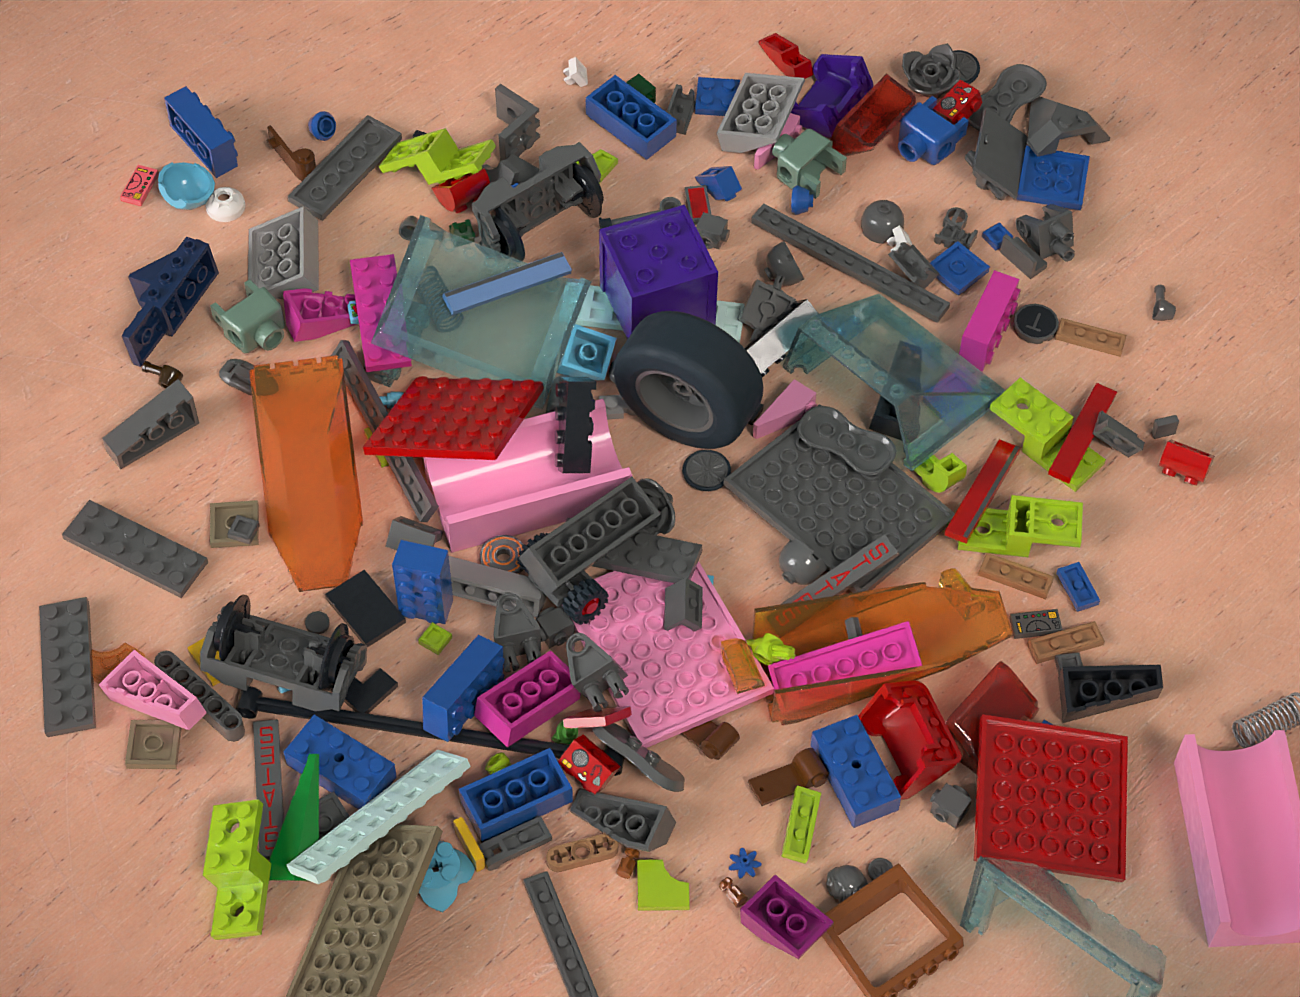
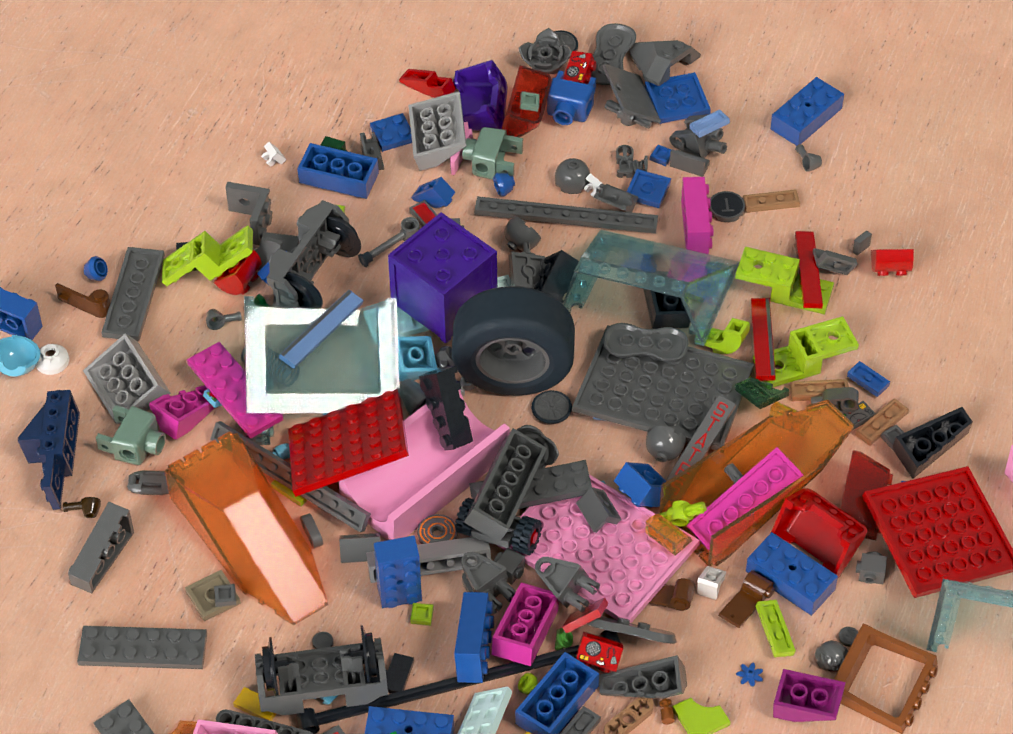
camera: 25 degrees left, 5 degrees down
black tile [325,569,406,648] -> none
dark orange piece [719,877,748,908] -> none
bright pink slope [753,379,817,439] -> none
none -> dark grey beam [300,513,323,549]
none -> sand green tile [520,91,539,112]
none -> blue brick [614,462,674,508]
none -> medium blue tile [689,109,730,138]
none -> white slope [697,566,727,600]
none -> clear green wing [735,377,789,409]
none -> blue brick [770,77,844,146]
none -> dark grey piece [811,387,859,414]

